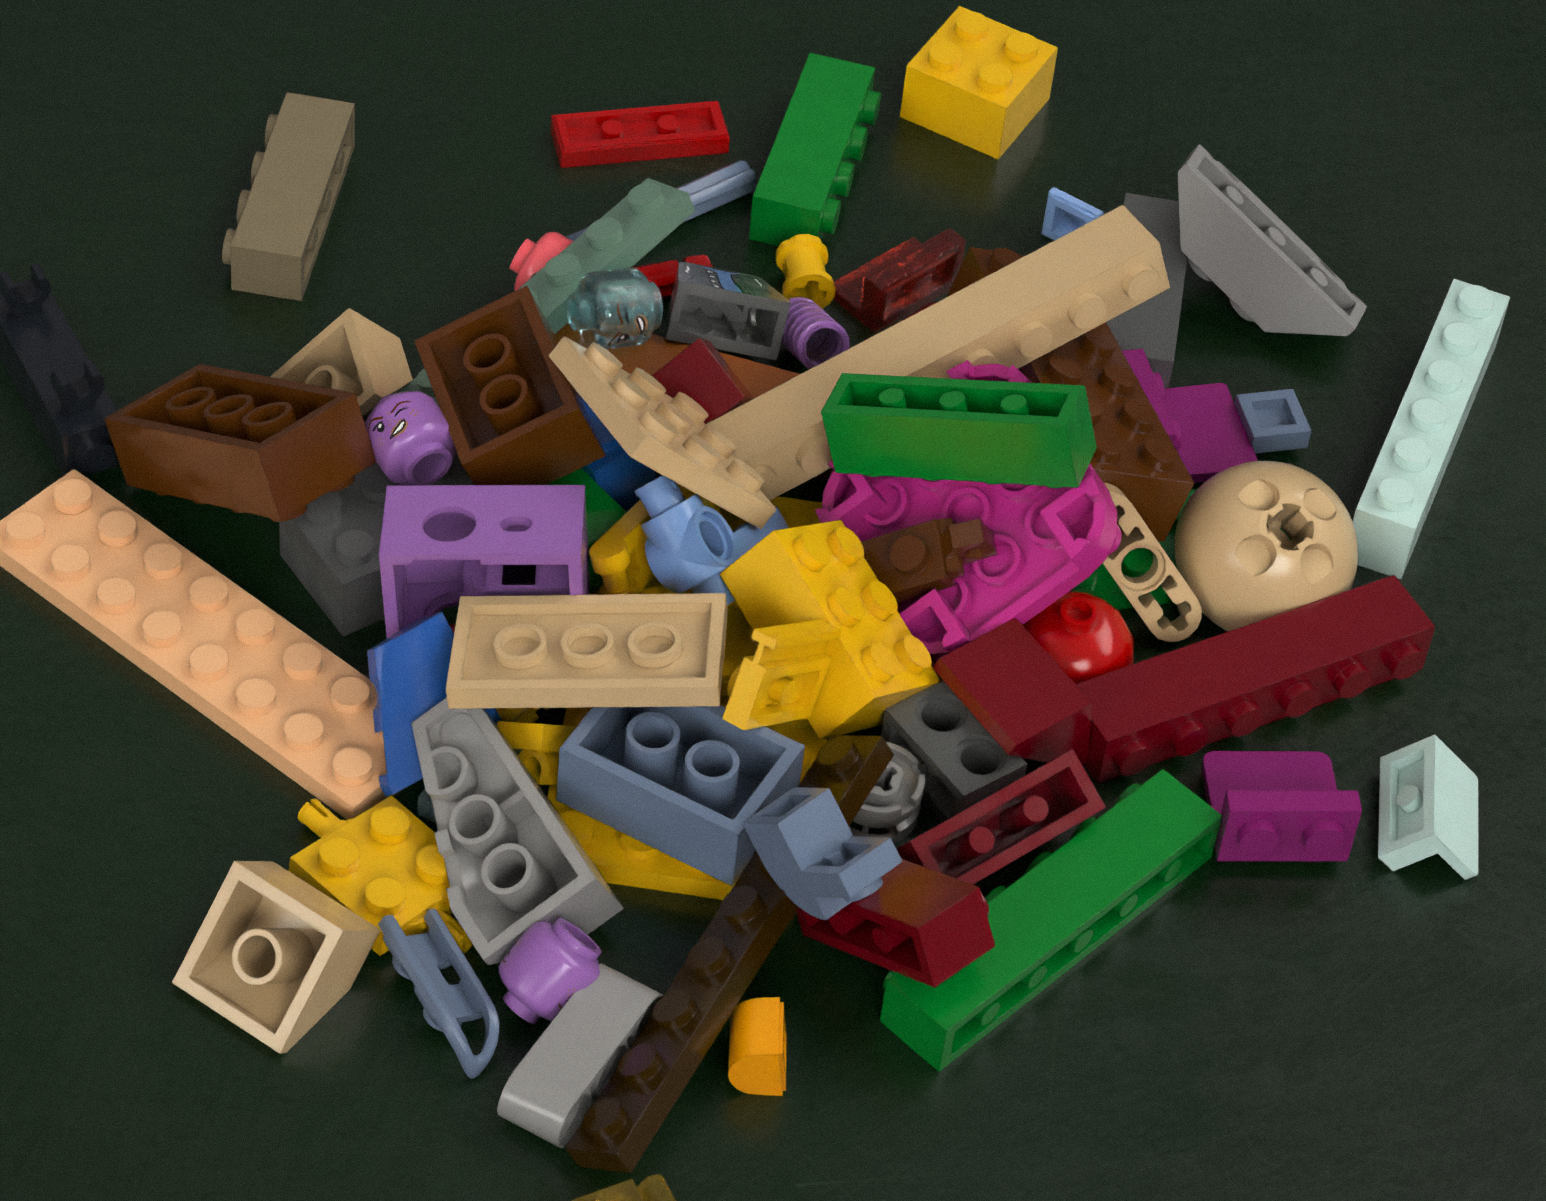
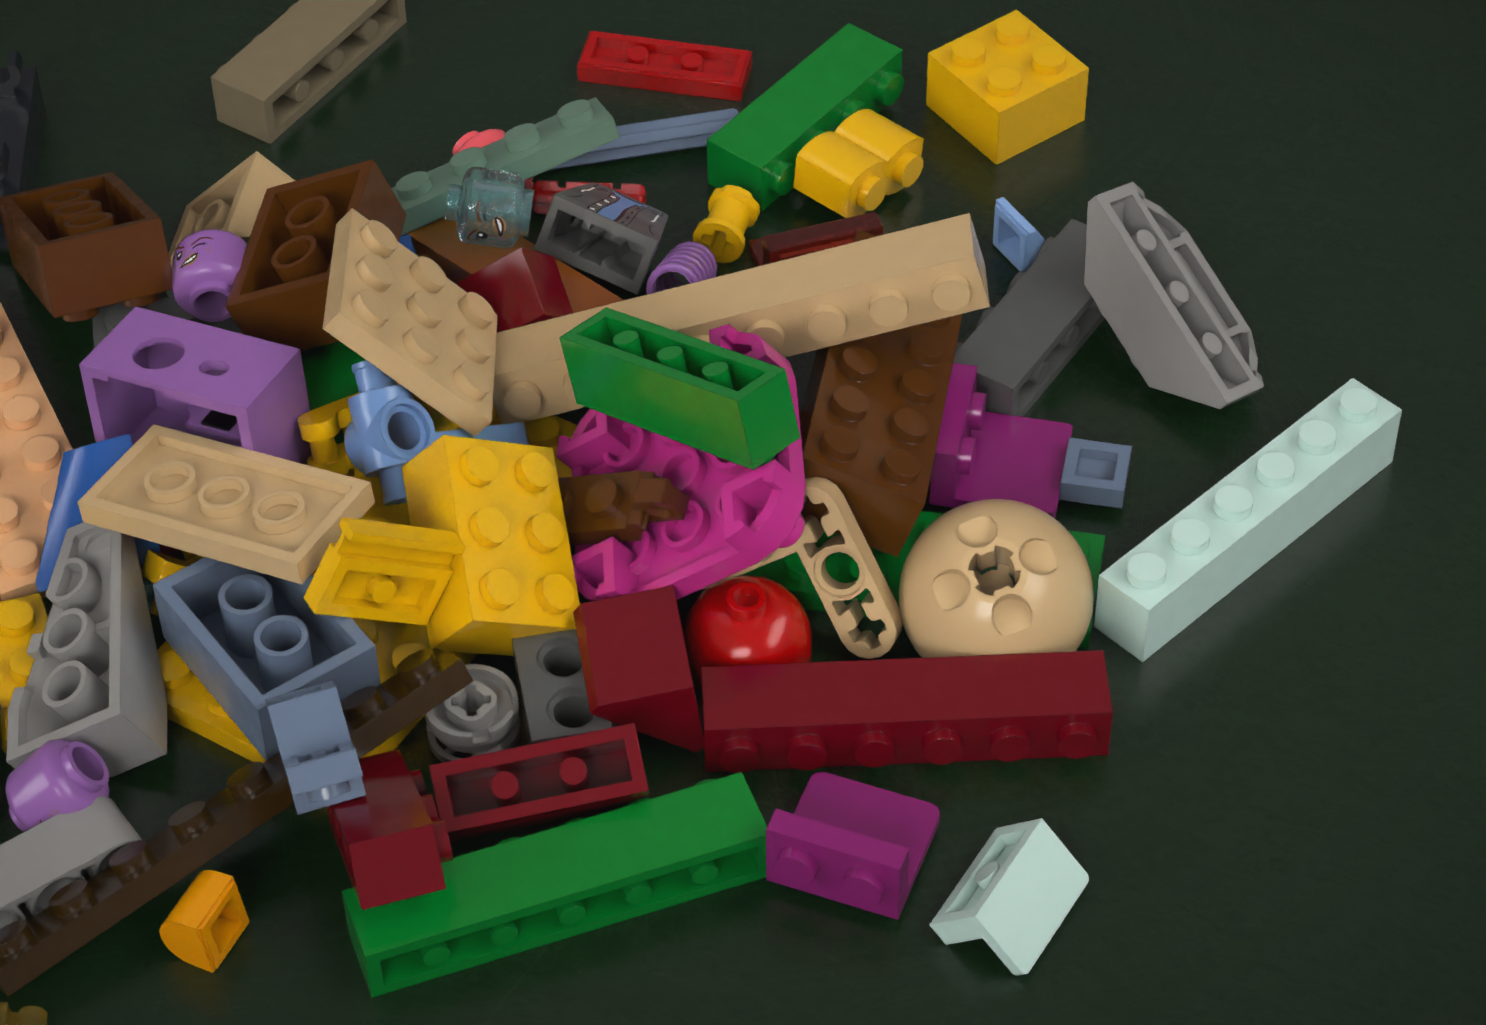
camera: 30 degrees right, 0 degrees up
none -> yellow brick [793,109,924,219]

